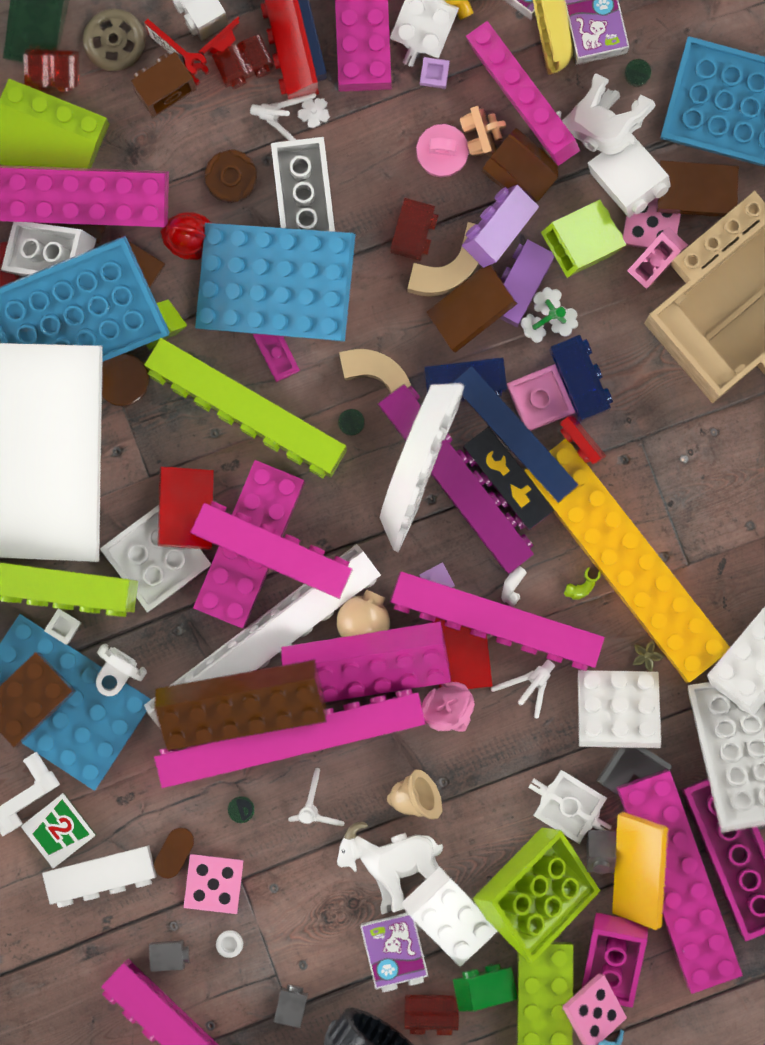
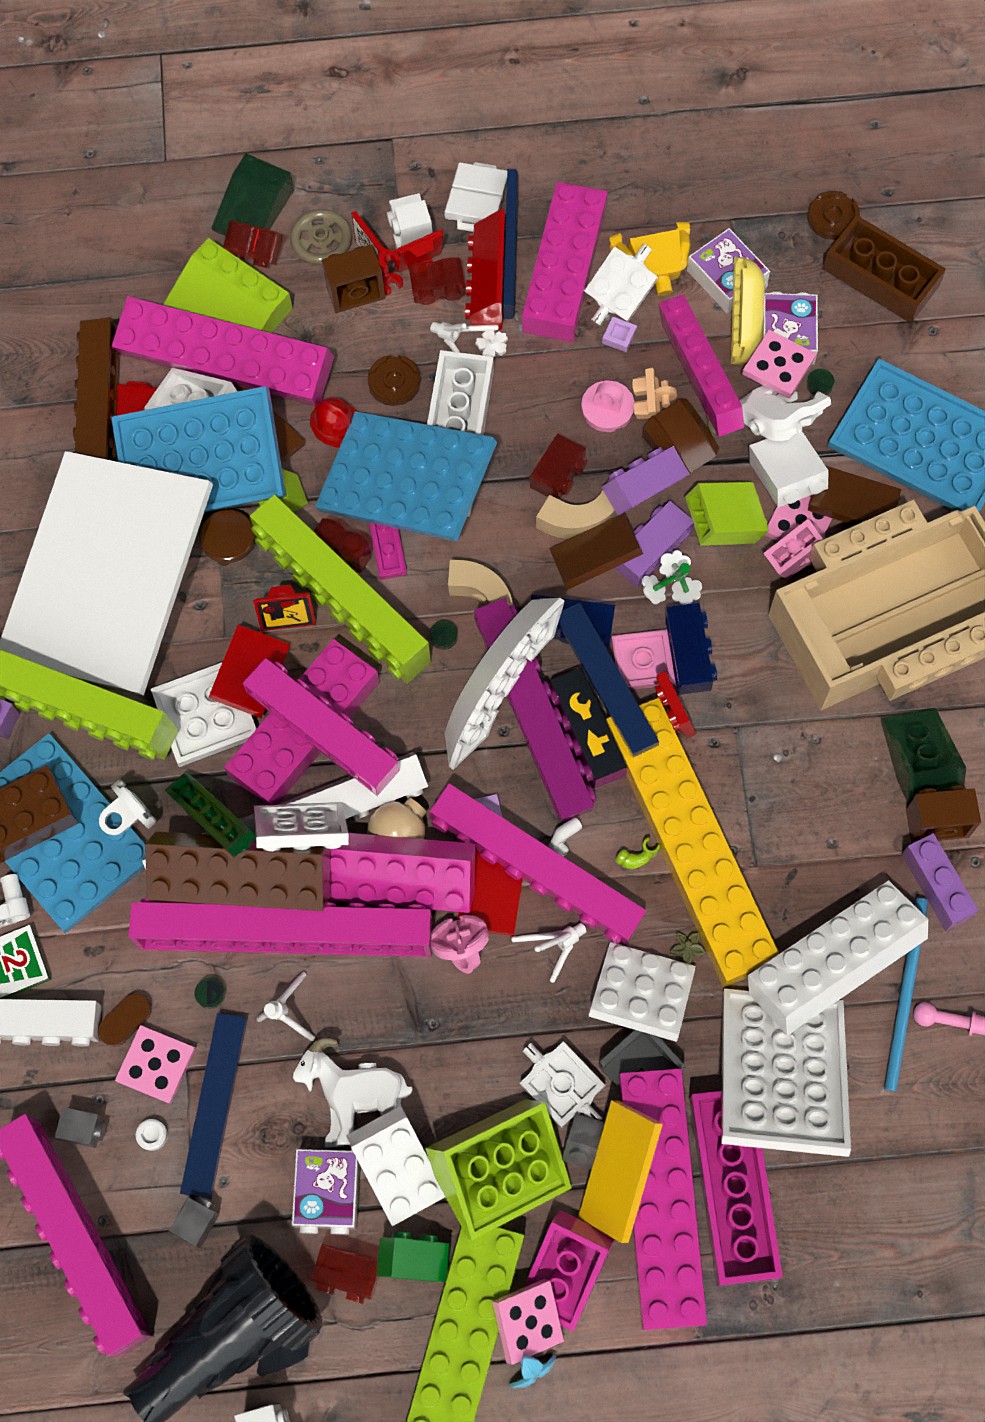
camera: 15 degrees right, 15 degrees down
white plate [44,609,82,645] -> none
tan piece [387,770,442,819] -> none
none -> dark green plate [165,771,257,858]
none -> dark blue tile [180,1013,248,1199]
none -> piece [253,585,316,632]
none -> white plate [254,803,348,851]
none -> clear red brick [313,518,372,573]
none -> bright pink tile [742,330,817,399]

